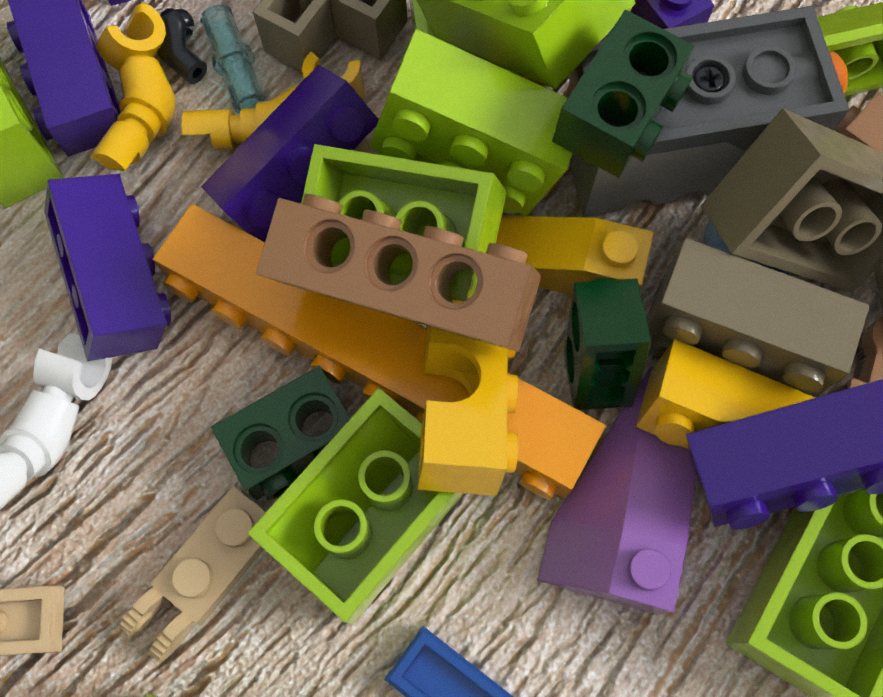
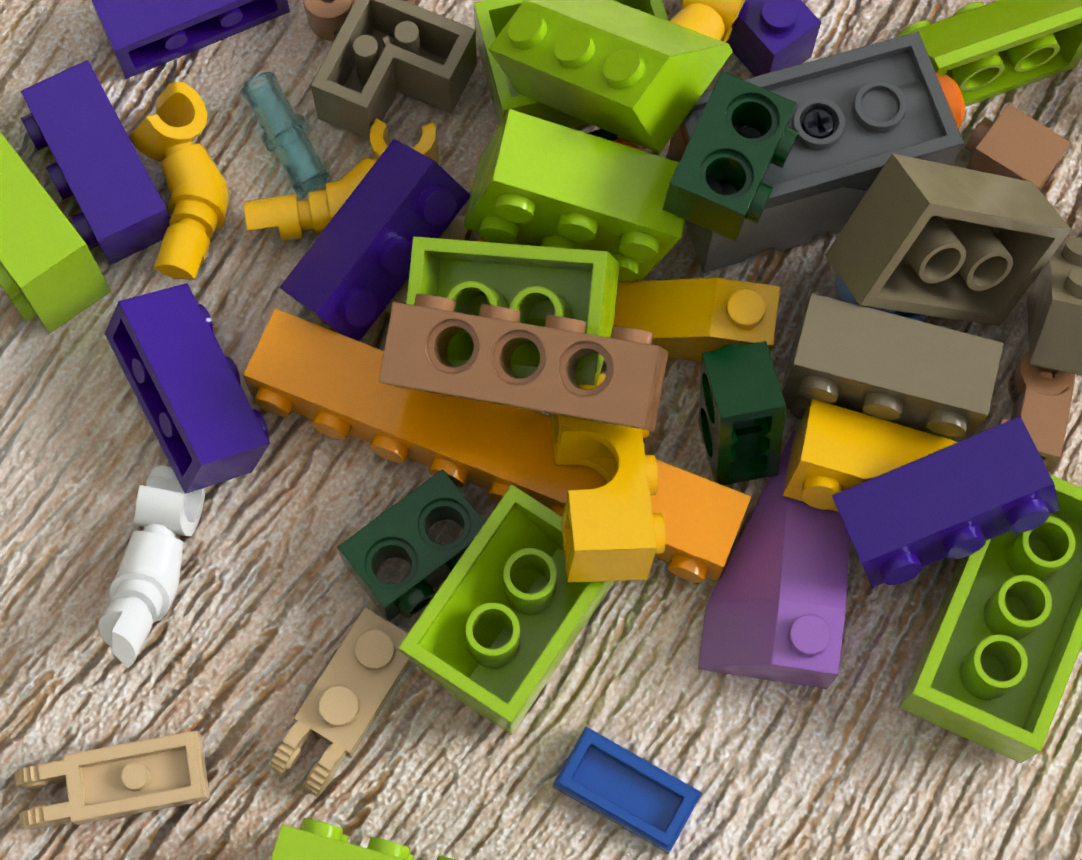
camera: 10 degrees left, 0 degrees up
black arm [157,8,207,84] -> none

